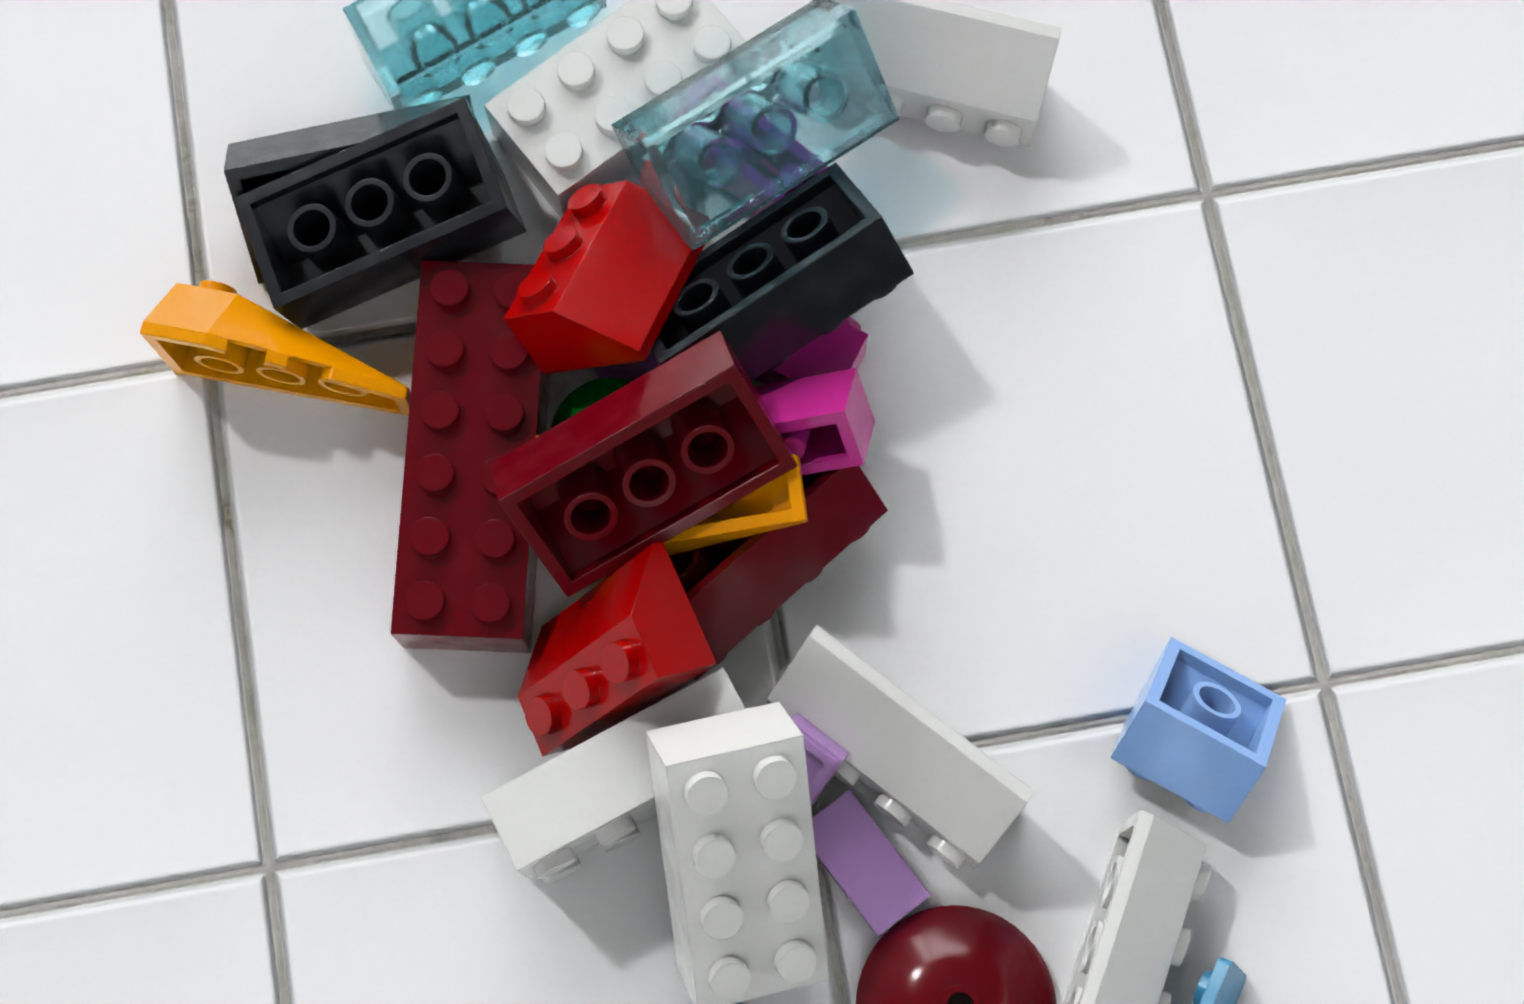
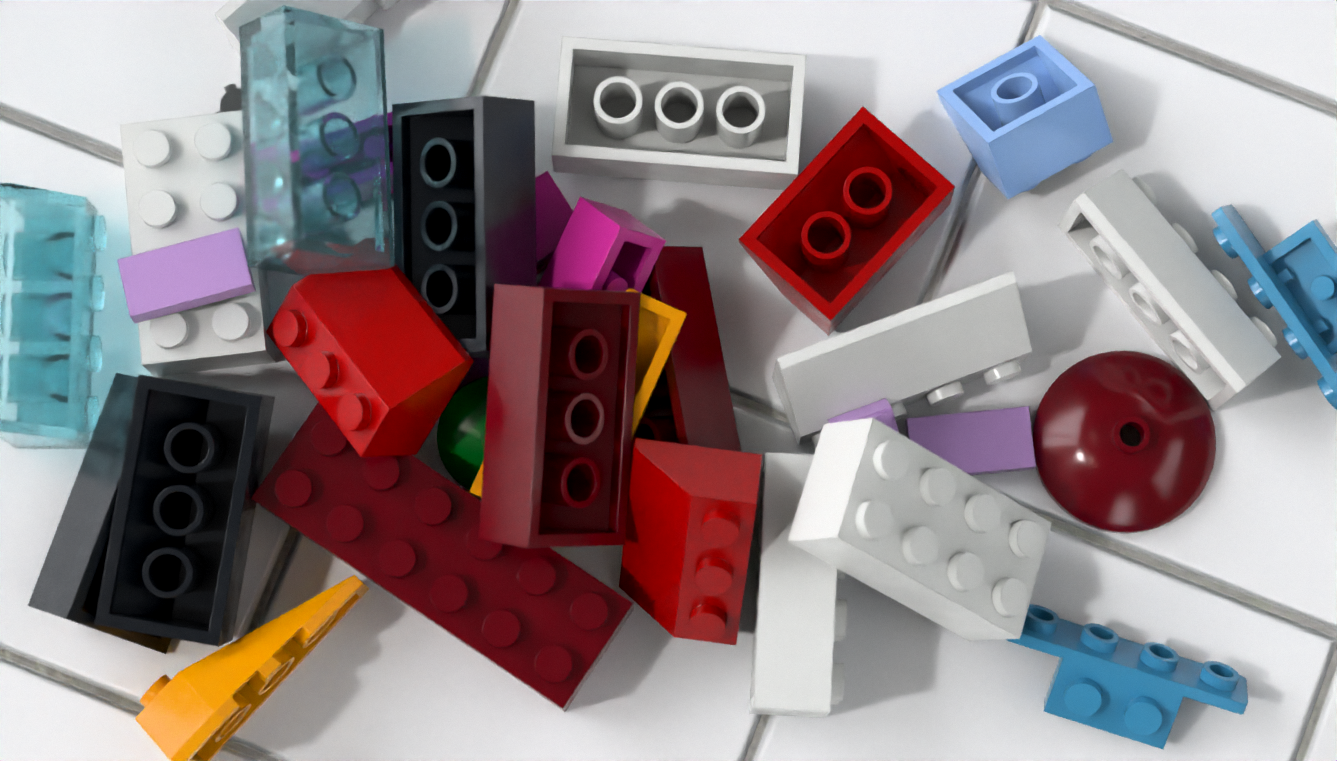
camera: 60 degrees left, 5 degrees up
none -> lavender tile [117,227,256,323]
none -> white brick [551,36,807,190]
none -> red slope [739,107,955,336]

